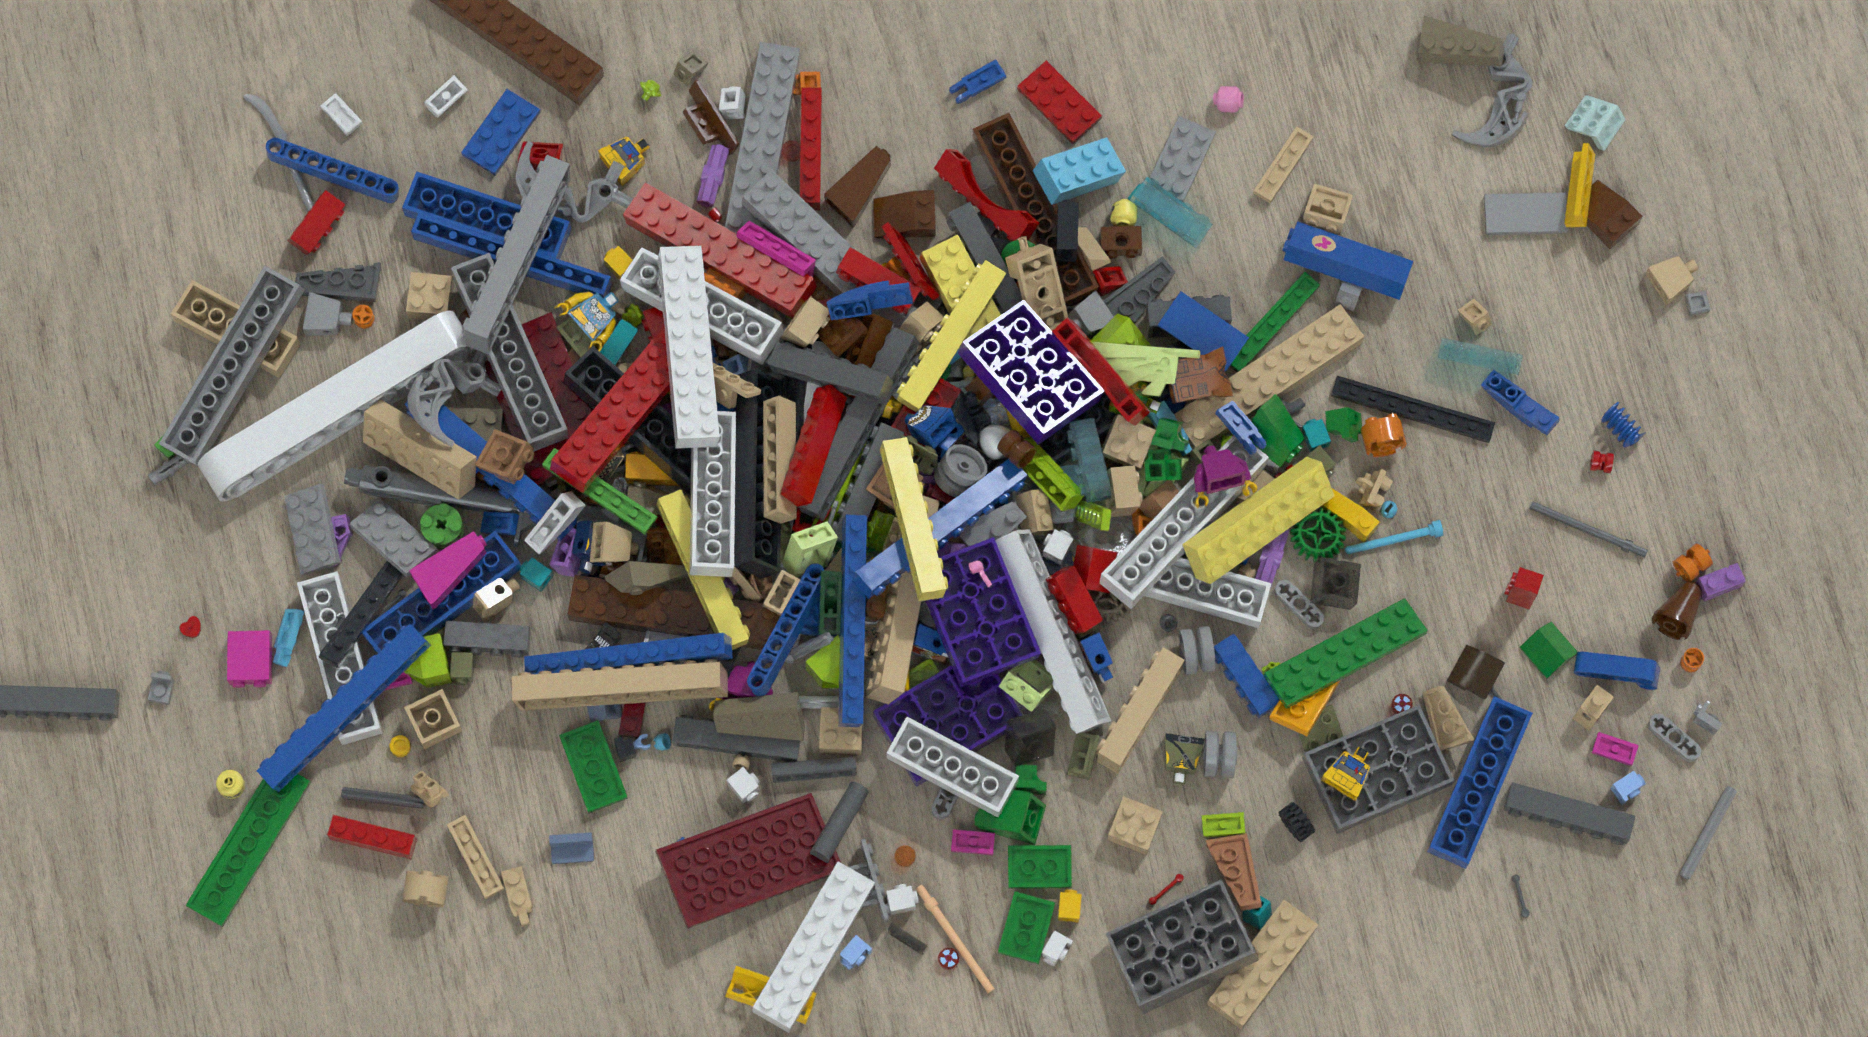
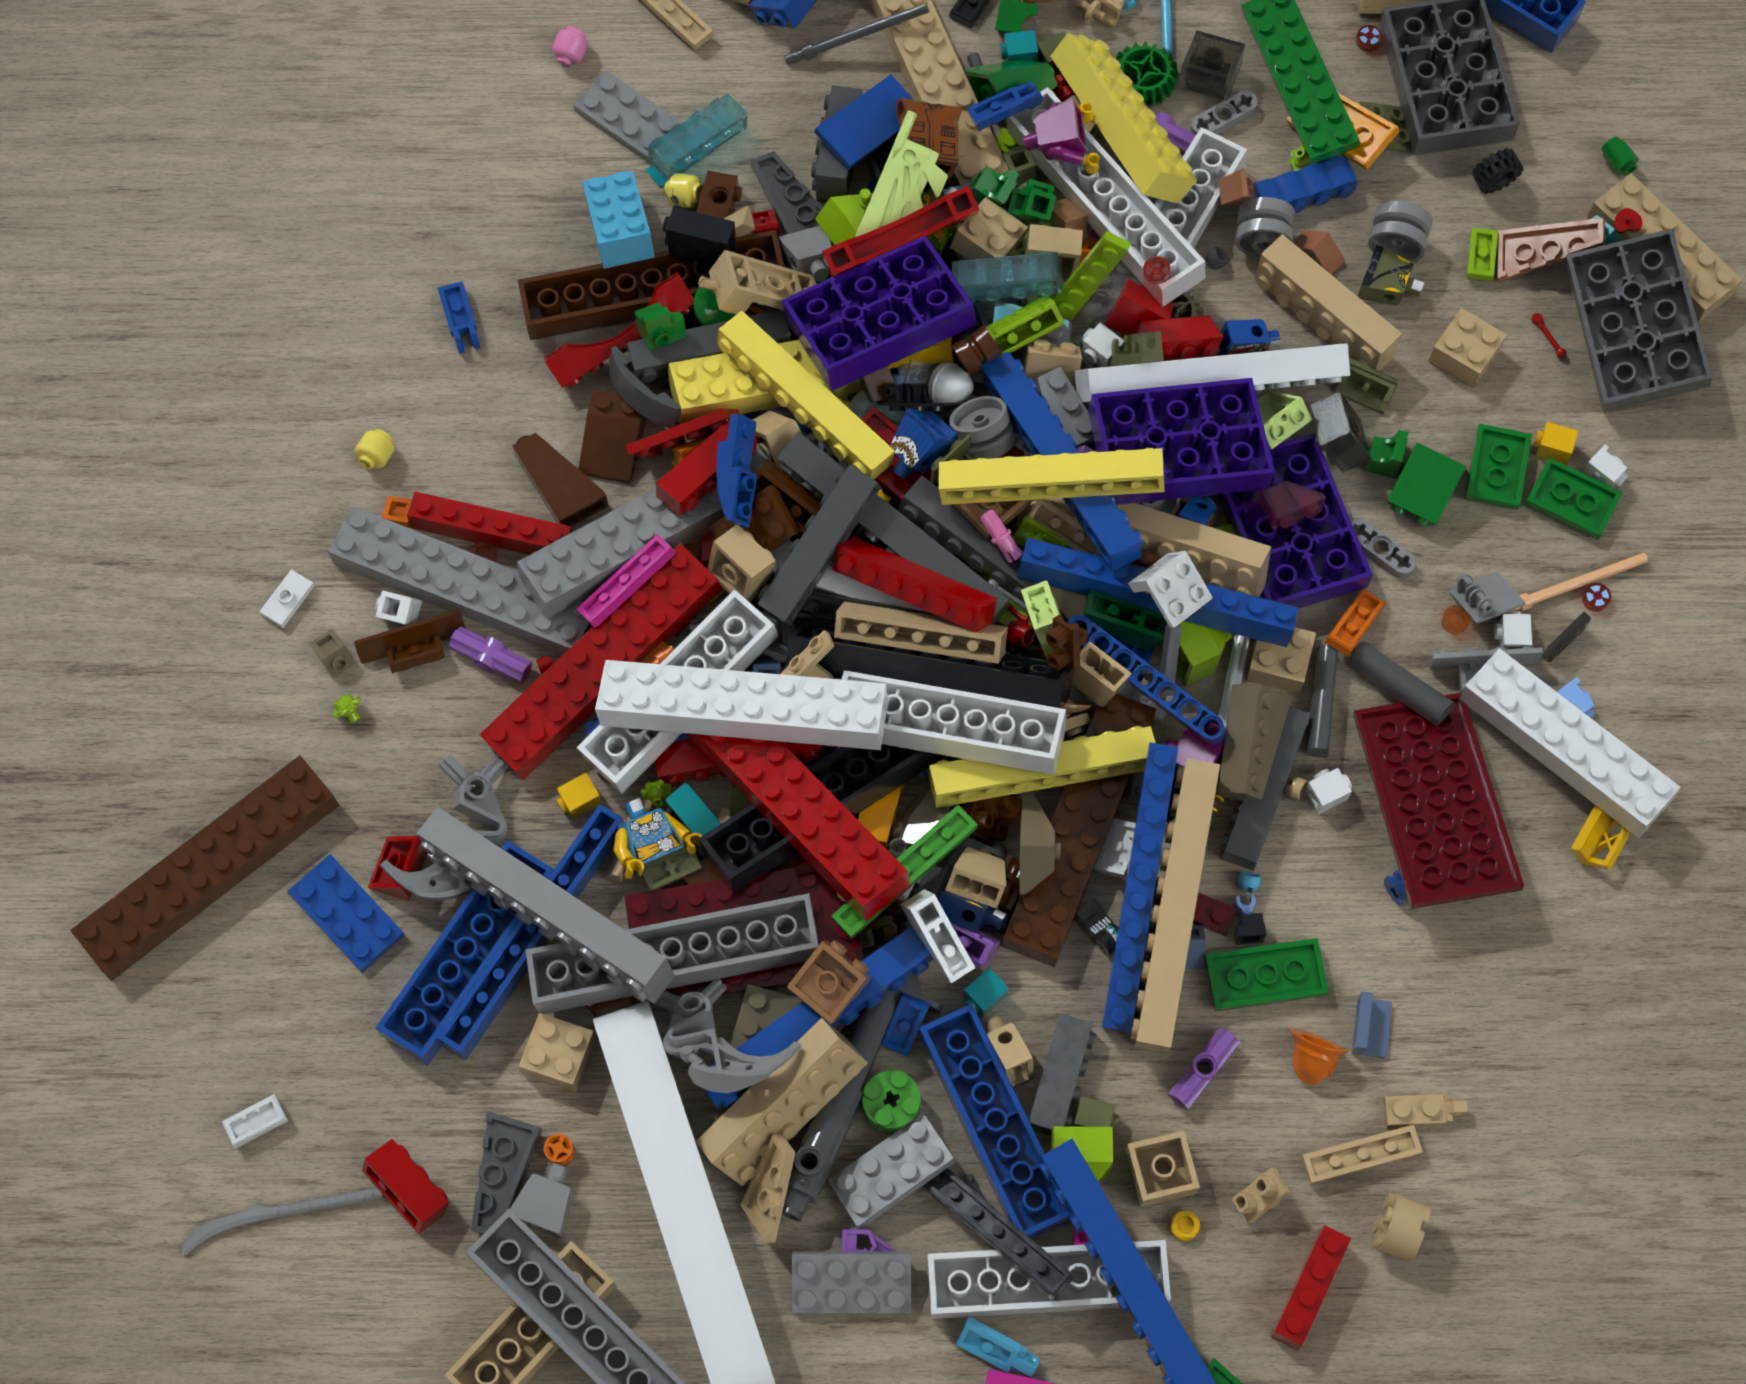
camera: 75 degrees left, 5 degrees down
blue beam [266,137,399,203] -> none
dark grey axle [341,787,424,809] -> none
dark pink slope [409,531,487,610] -> none
white brick [424,75,468,118] -> none
torso [598,137,650,186] -> none
white brick [886,717,1019,818] -> none
dark pink plate [951,829,995,855] -> none
bright pink hand [969,561,992,587] -> none
red plate [1017,60,1102,144] -> none
green plate [1230,272,1320,372] -> none
yellow slope [1321,488,1380,542] -> none
torso [1321,747,1370,801] -> none
none -> white plate [259,569,315,628]
none -> light yellow head [354,429,395,470]
none -> dark grey slope [608,346,681,428]
none -> green brick [634,303,687,351]
none -> tan wing [740,1134,795,1243]
none -> dark grey bar [784,3,930,65]
none -> bright pink axle [981,510,1023,563]
none -> reddish brown hips [1046,615,1088,670]
none -> olive hinge [1110,331,1164,366]
none -> white bracket [1128,550,1212,628]
none -> clear red tile [1143,256,1170,284]
none -> medium lavender piece [1168,1027,1240,1111]
none -> nougat slope [1218,170,1255,205]
none -> clear pink slope [1259,481,1326,530]
none -> orange piece [1289,1028,1349,1085]
none -> nougat slope [1293,230,1345,276]
none -> orange tile [1325,589,1386,657]
none -> light grey hinge [1450,572,1526,624]
none -> green brick [1601,136,1639,176]
none -> red piece [1613,208,1643,234]

